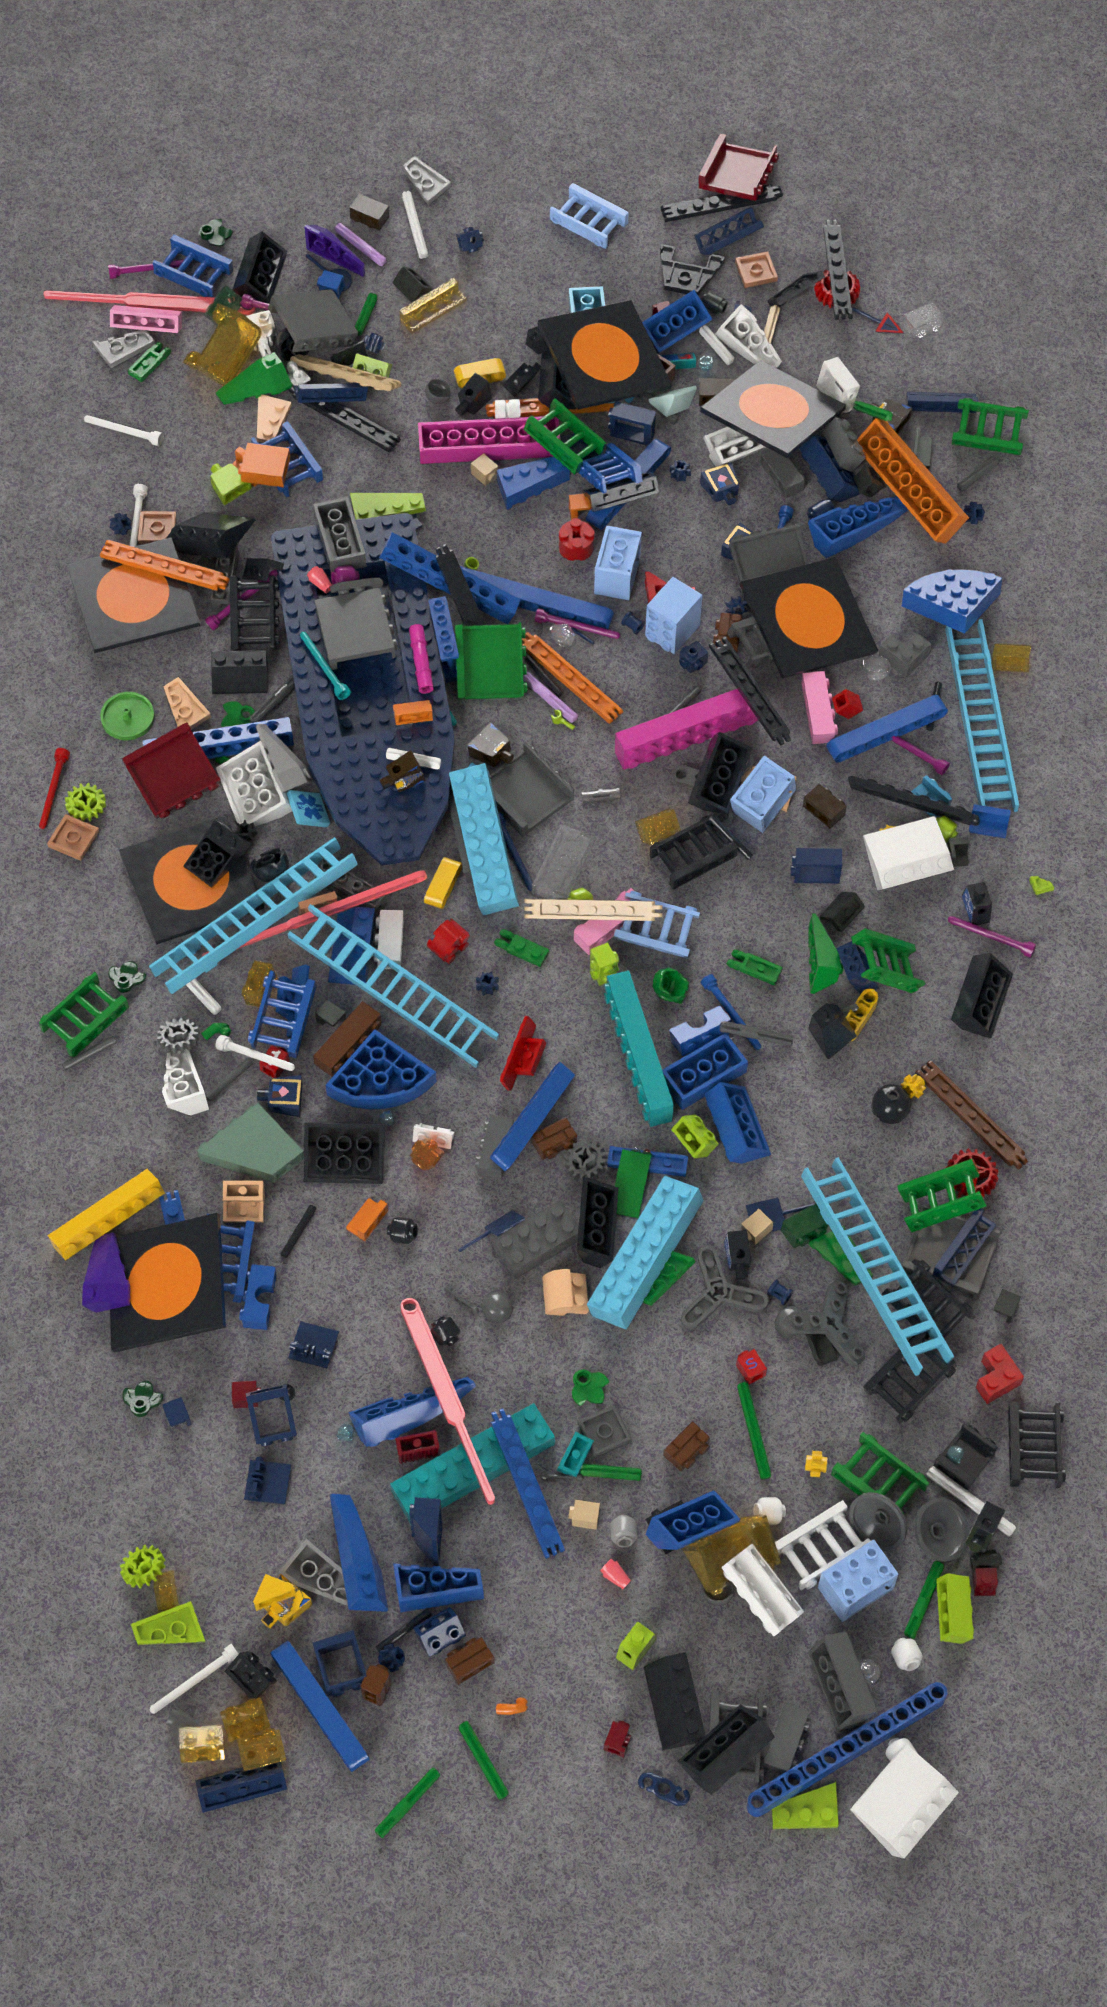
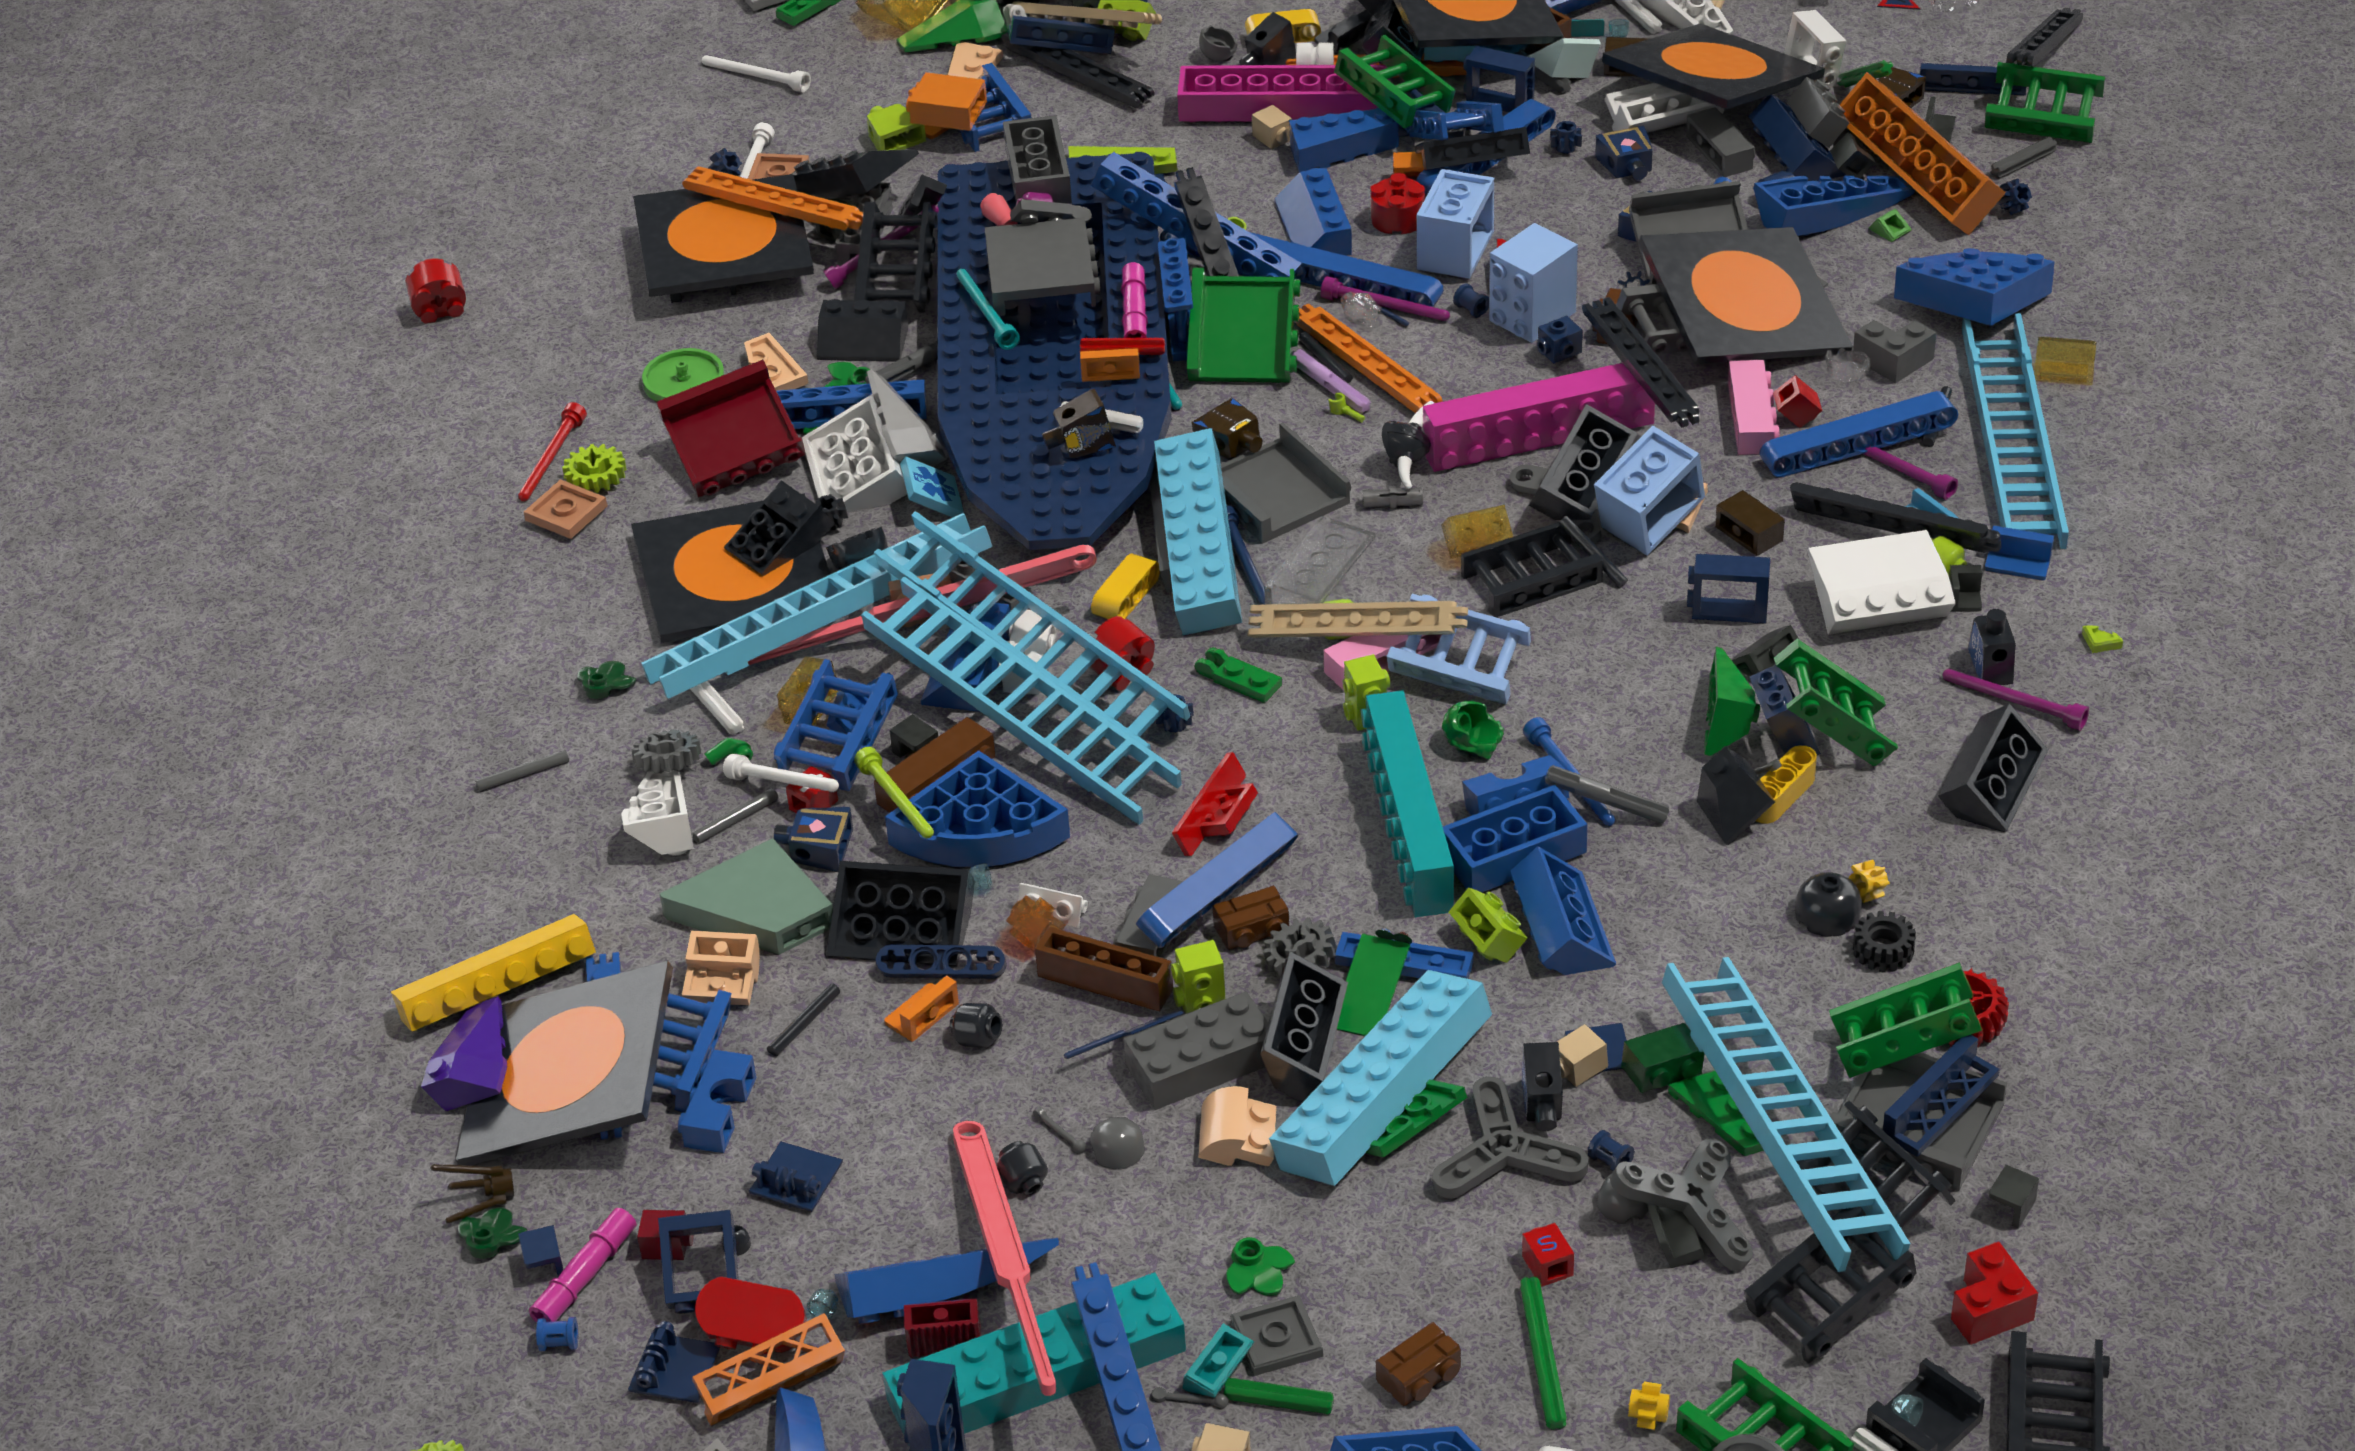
camera: 10 degrees right, 20 degrees down
green fence [39,972,129,1058] -> none
green hinge [726,949,783,986] -> none
reddish brown hinge [915,1060,1028,1170] -> none
none -> dark brown plant [430,1164,514,1224]
none -> dark pink piece [529,1208,637,1323]
none -> blue bush [536,1317,579,1351]
none -> orange fence [692,1313,845,1426]
none -> red brick [695,1276,807,1357]
none -> lime piece [854,747,934,839]
none -> medium azure ladder [874,511,1190,750]
none -> dark blue beam [876,945,1007,979]
none -> reddish brown brick [1035,926,1173,1012]
none -> red axle [1080,338,1165,355]
none -> lime brick [1171,940,1226,1014]
none -> blue slope [1274,168,1352,256]
none -> black helmet [1381,401,1434,489]
none -> black tyre [1853,911,1916,972]
none -> bright green slope [1869,208,1912,242]
none -> black hinge [2006,8,2083,67]

